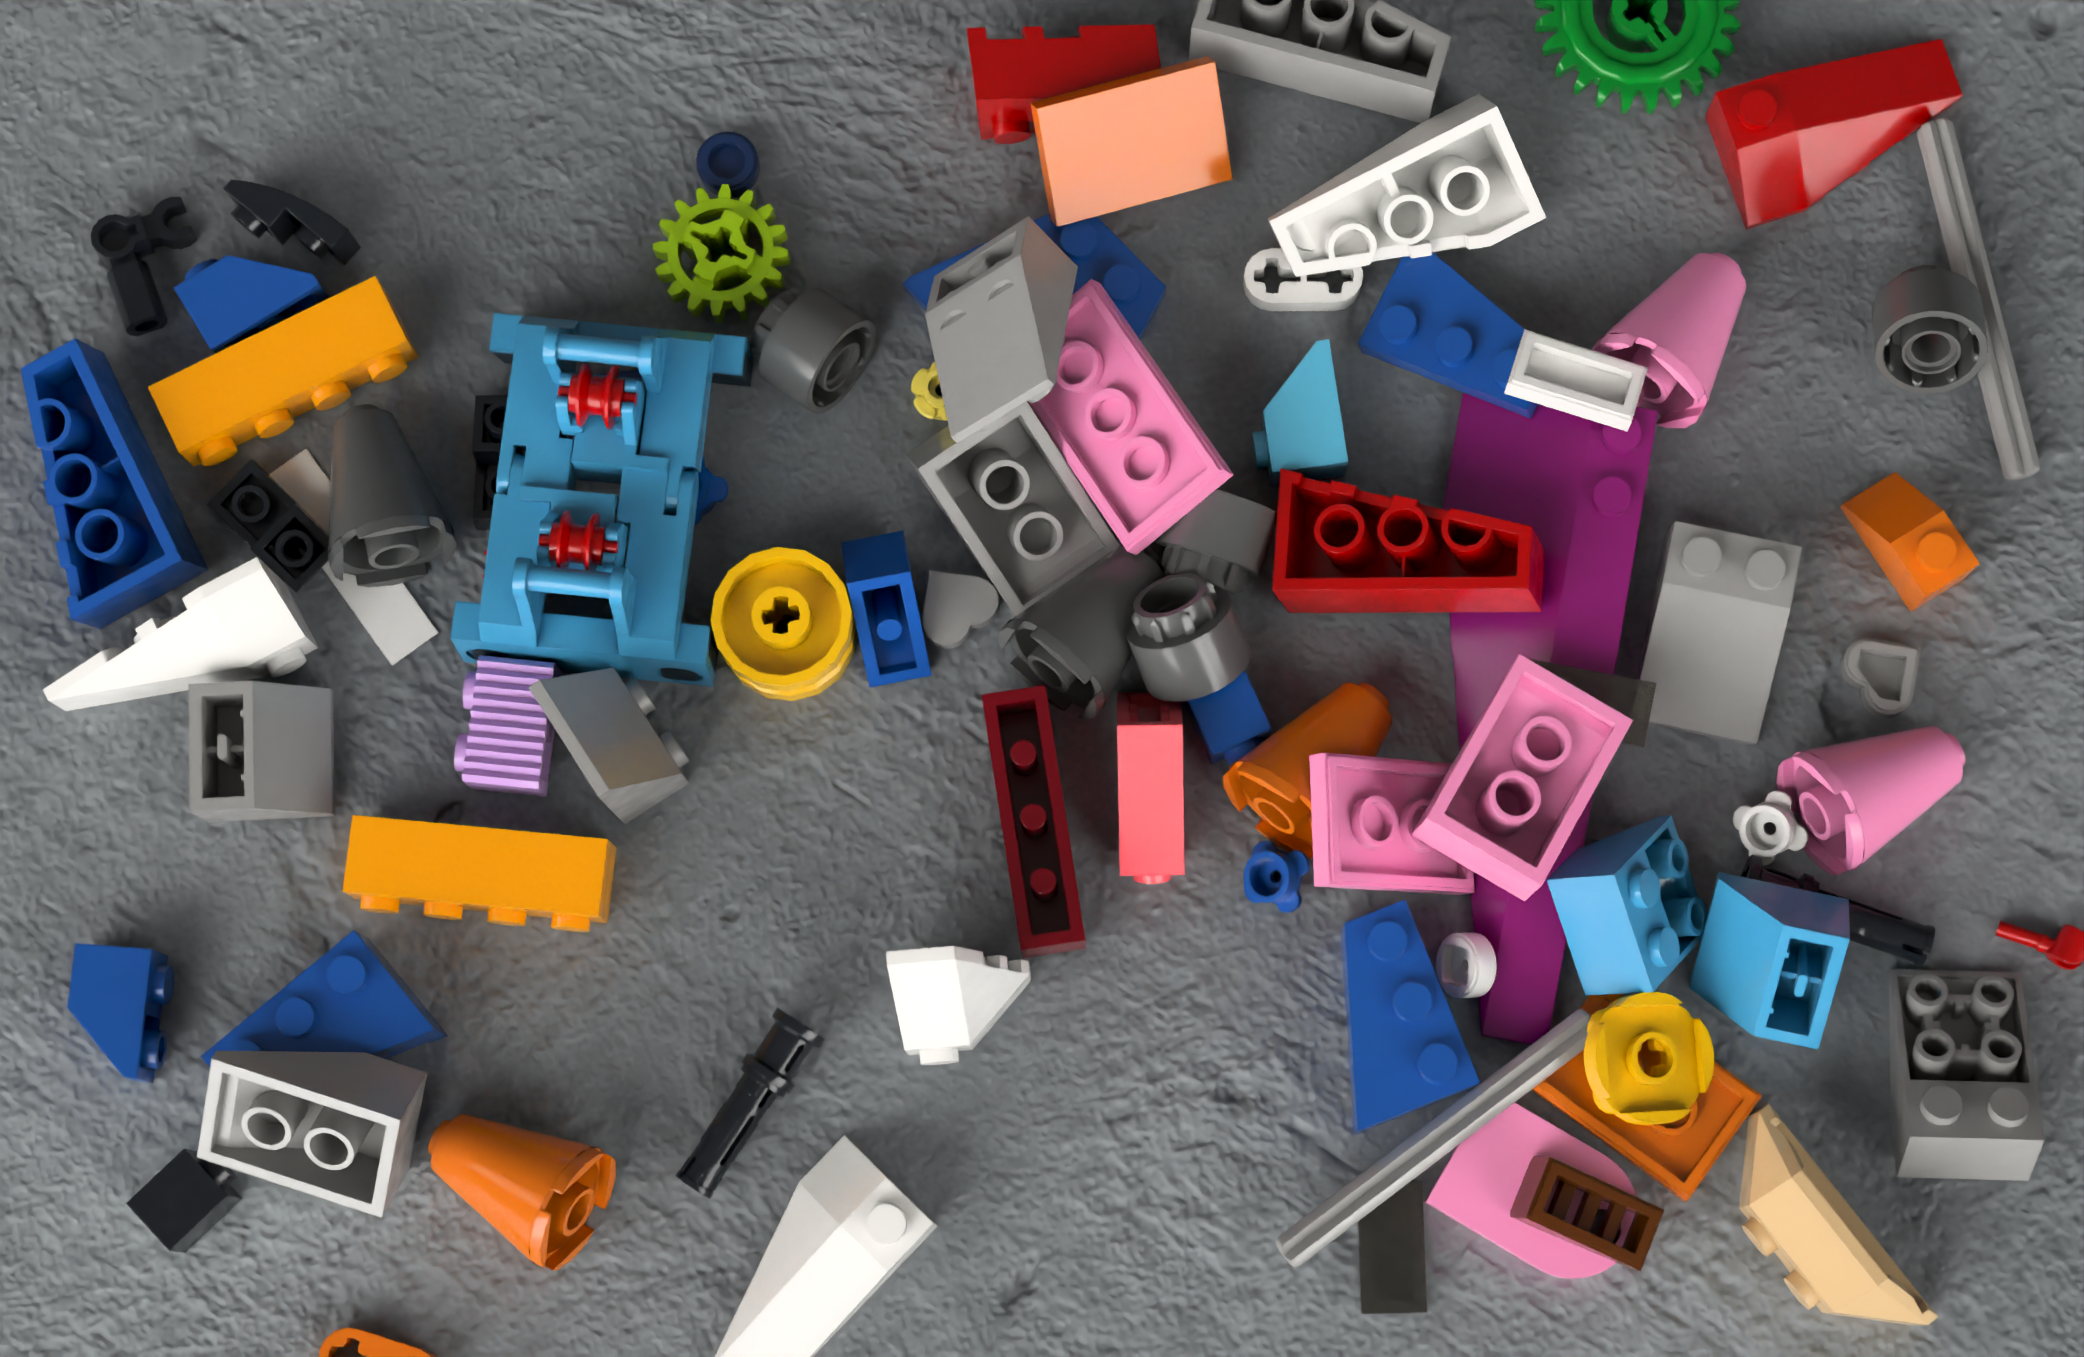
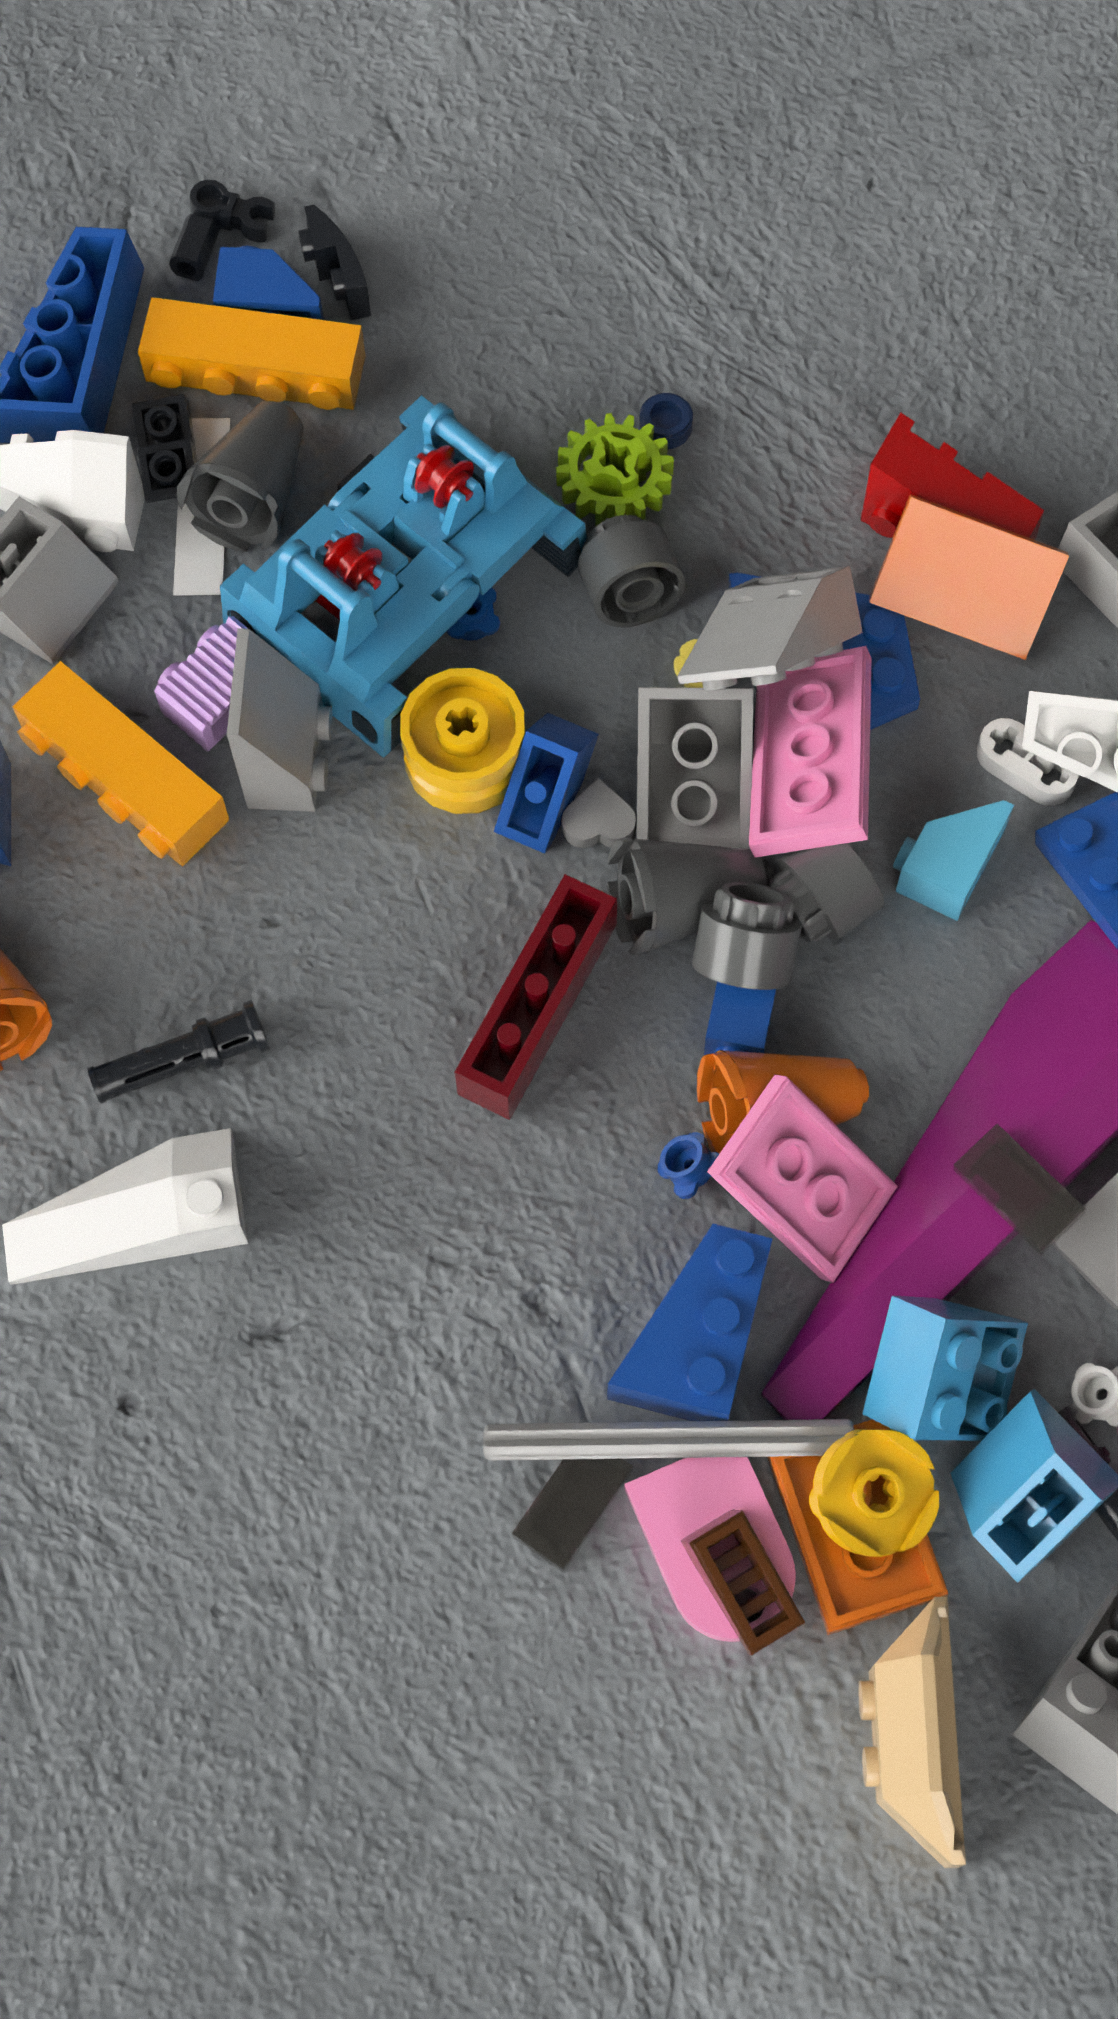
camera: 30 degrees right, 10 degrees down
white wedge [886,946,1031,1065] -> none
coral slope [1117,692,1185,884] -> none
red wedge [1272,468,1545,613] -> none
bright pink slope [1412,654,1633,901] -> none
white tile [1436,933,1497,998] -> none

